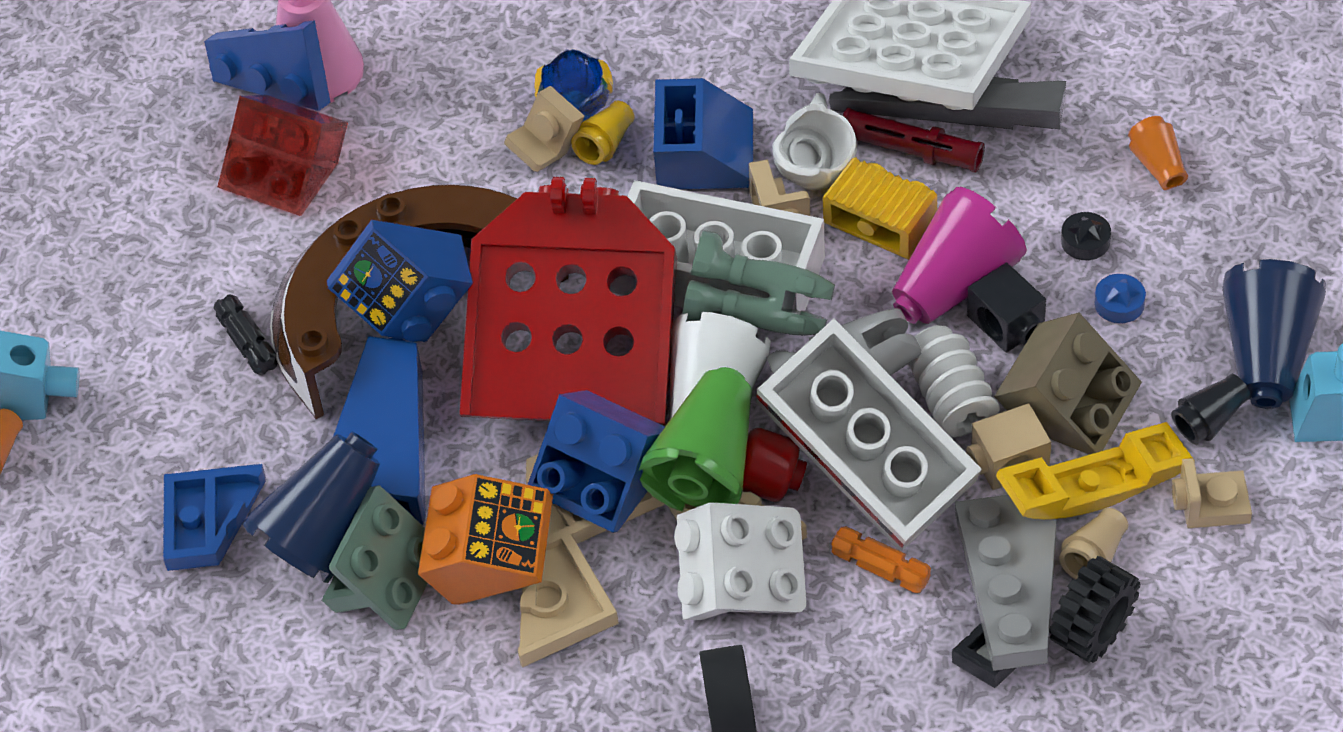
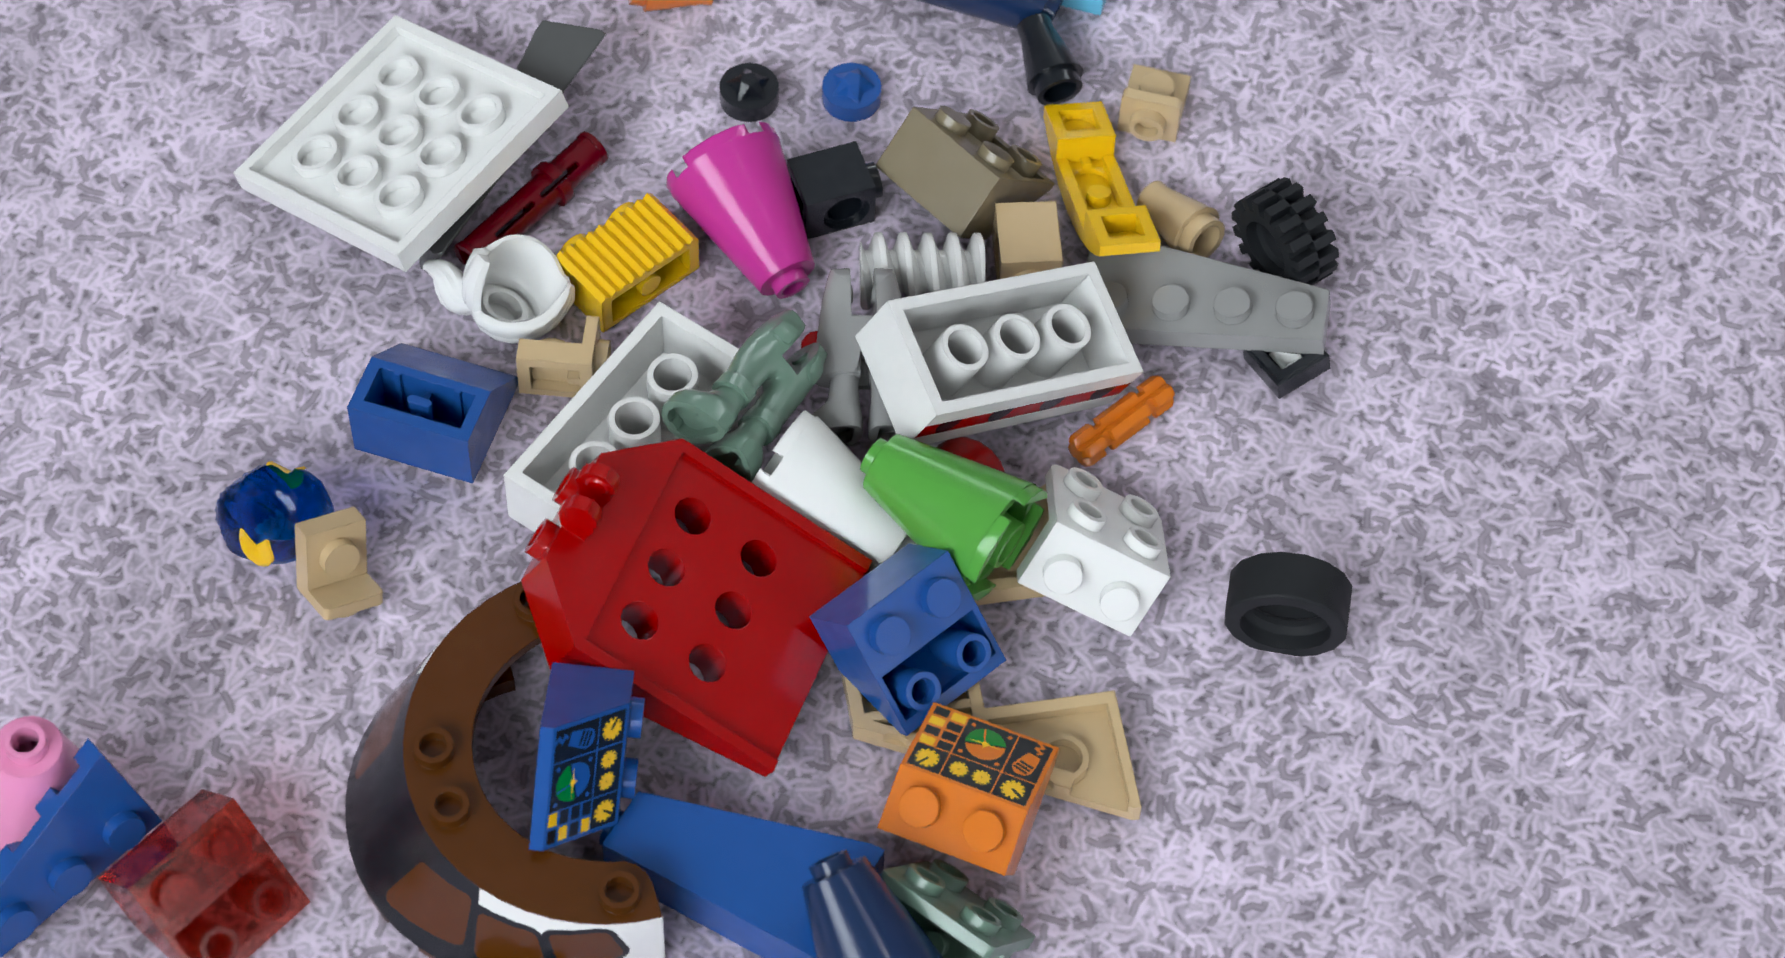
camera: 80 degrees left, 5 degrees up
yellow cone [571,100,635,165] -> none

